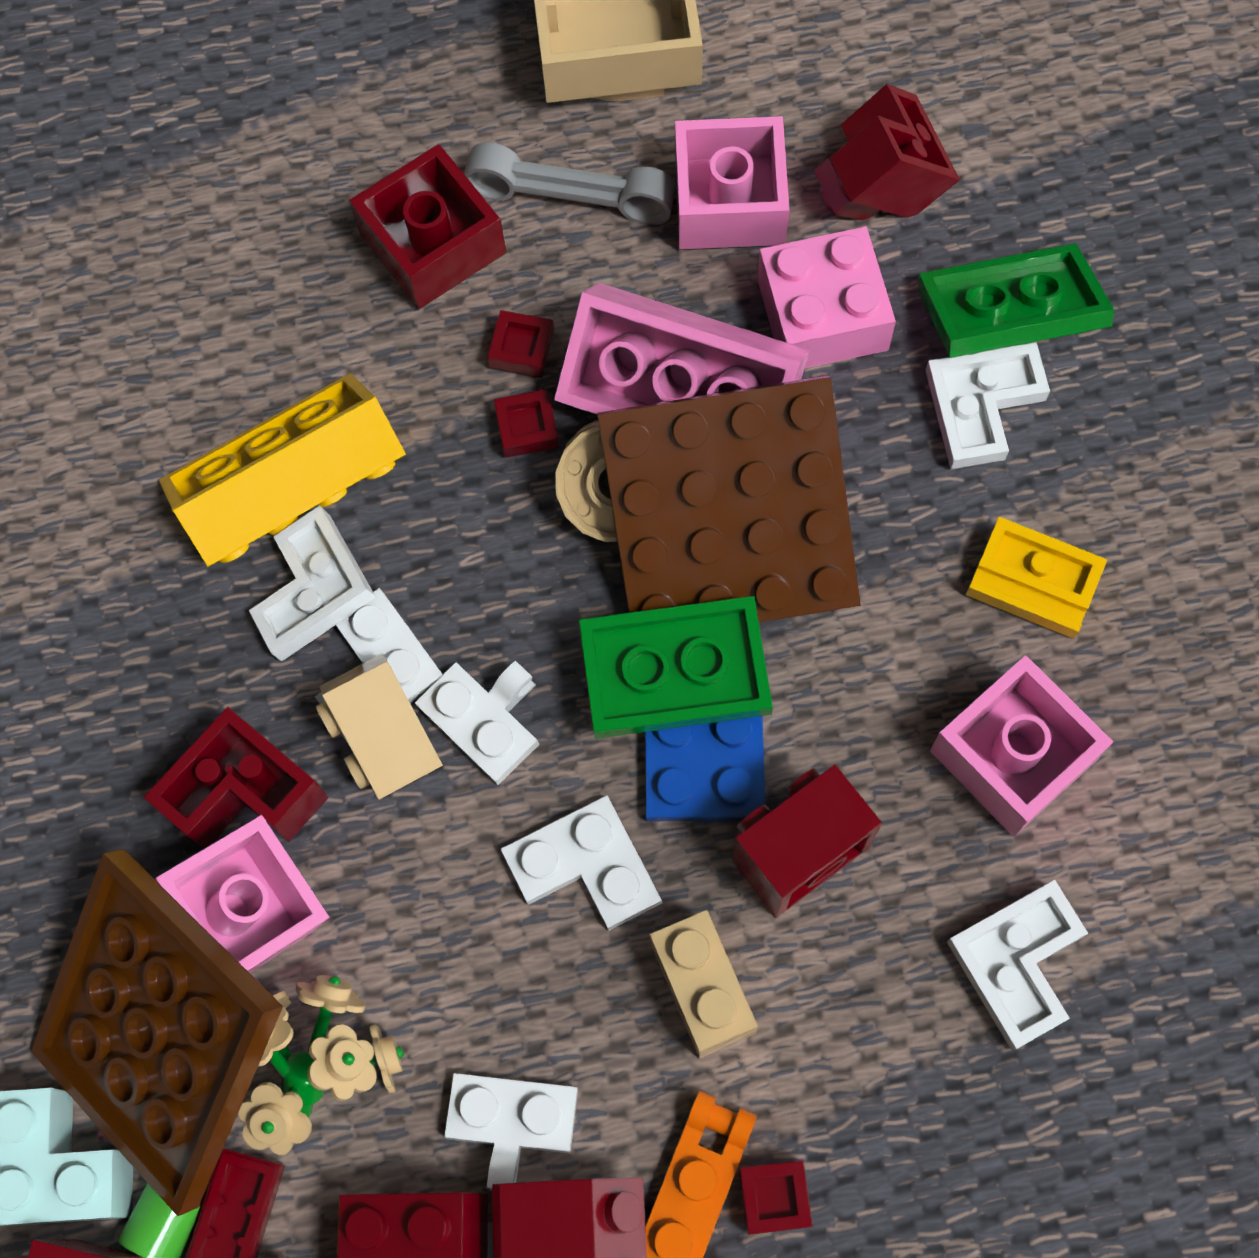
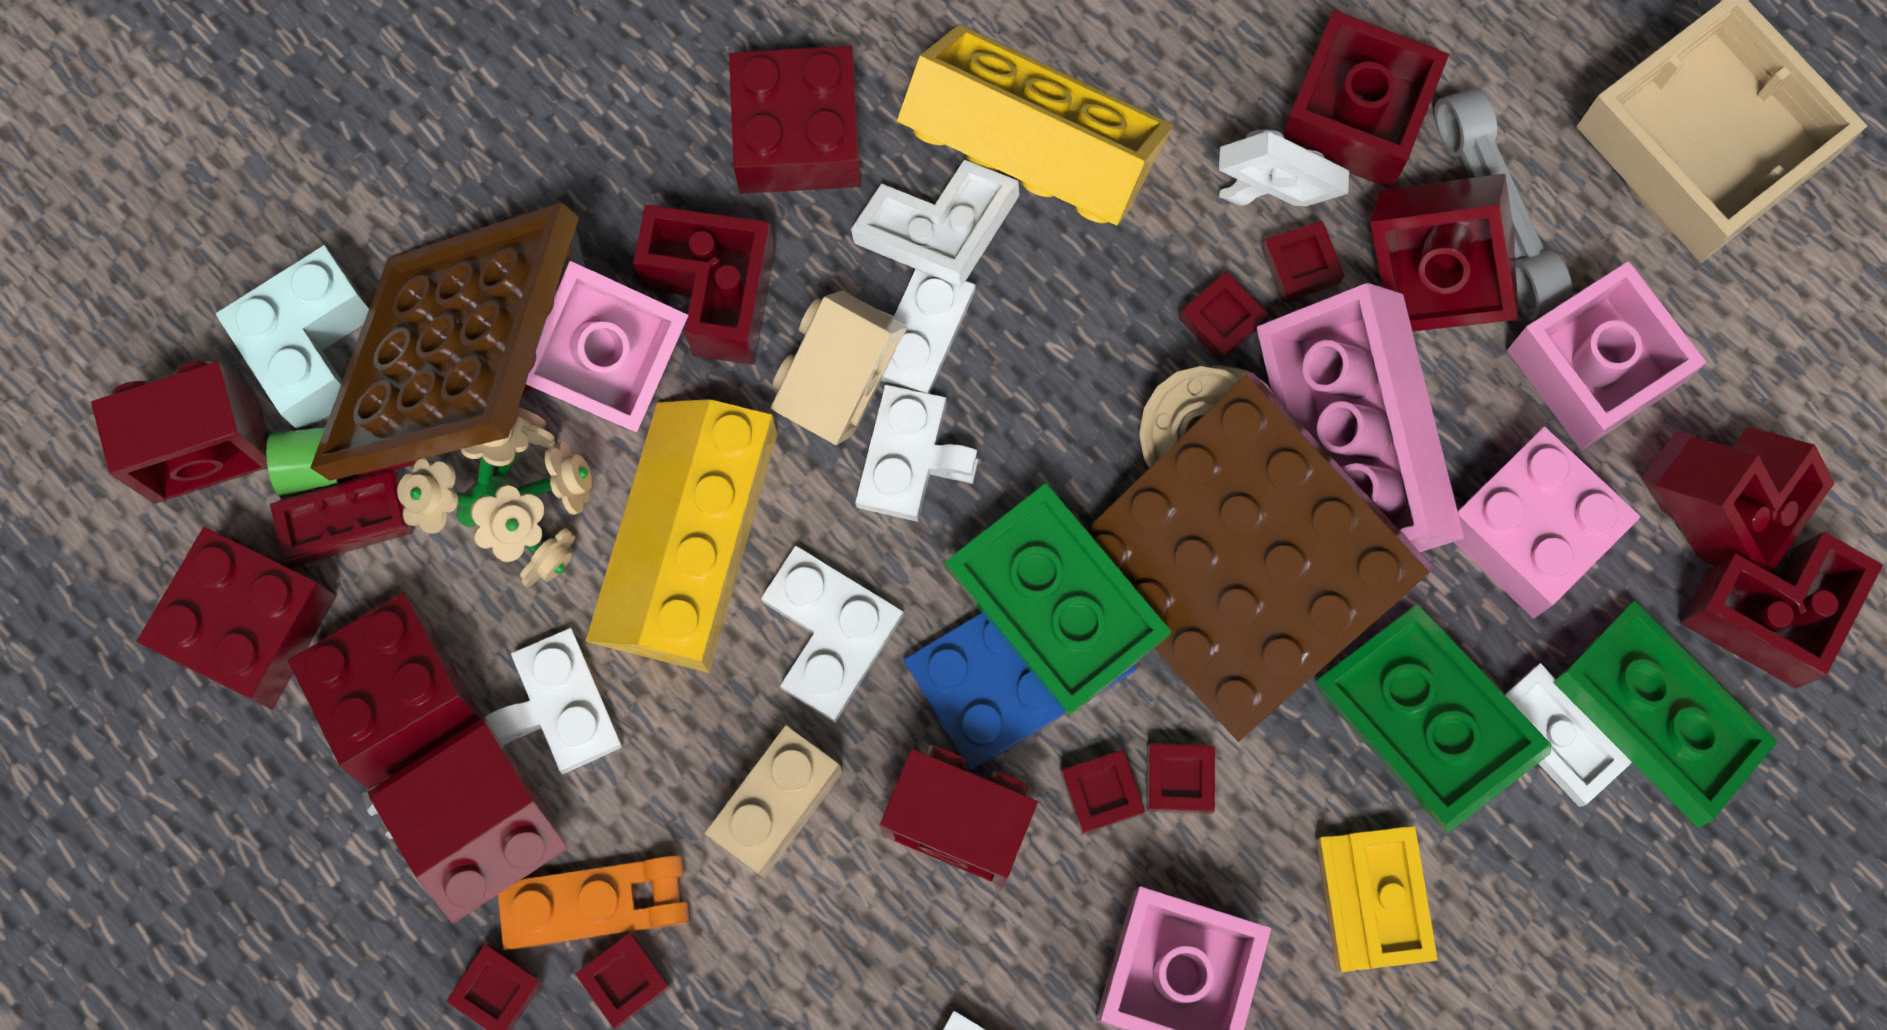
camera: 55 degrees right, 5 degrees up
none -> yellow slope [586,399,777,673]
none -> dark red brick [729,46,861,194]
none -> dark red plate [1060,750,1145,835]
none -> dark red plate [1146,743,1215,814]
none -> white plate [1219,130,1349,206]
none -> green plate [1316,604,1551,834]
none -> dark red slope [1370,174,1519,332]
none -> dark red brick [1680,532,1884,689]

